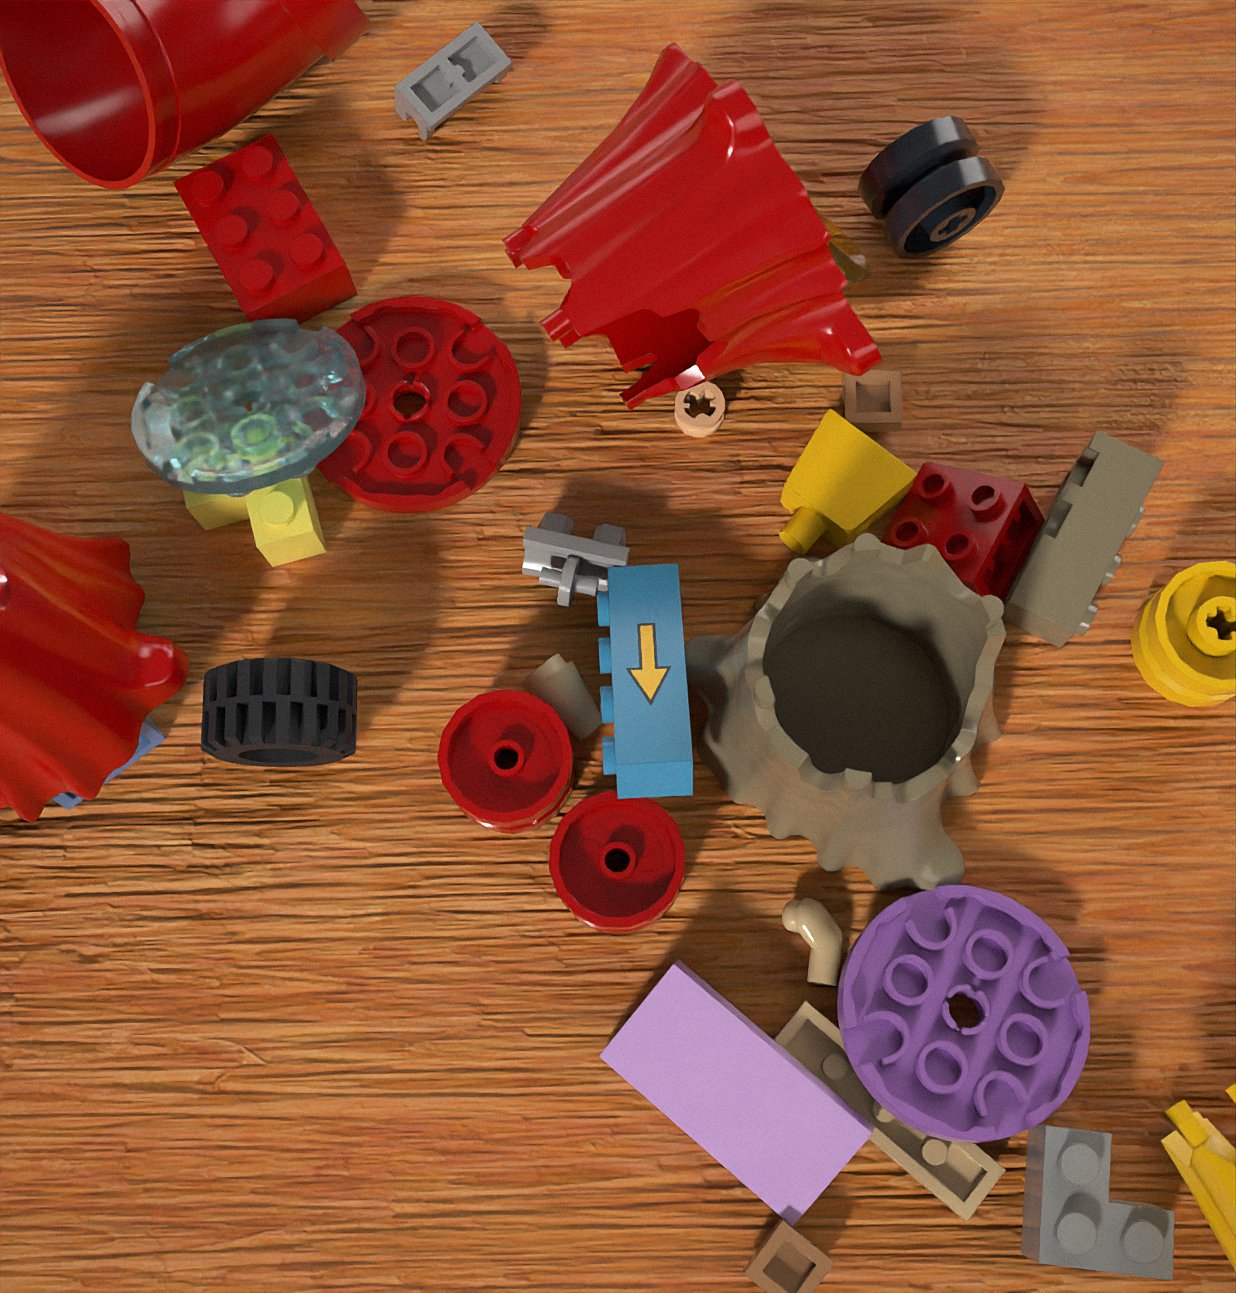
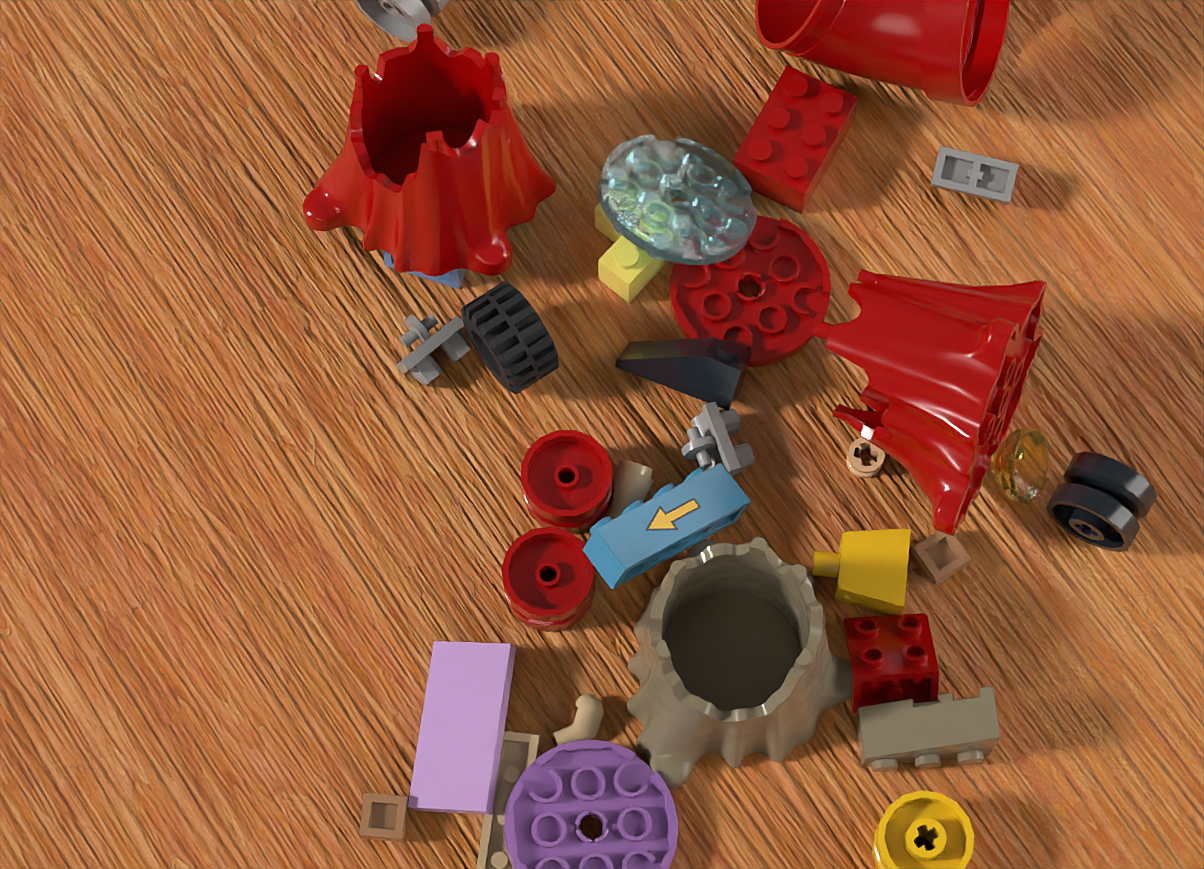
camera: 55 degrees right, 5 degrees down
none -> light grey hips [396,314,472,386]
none -> black slope [615,337,752,411]

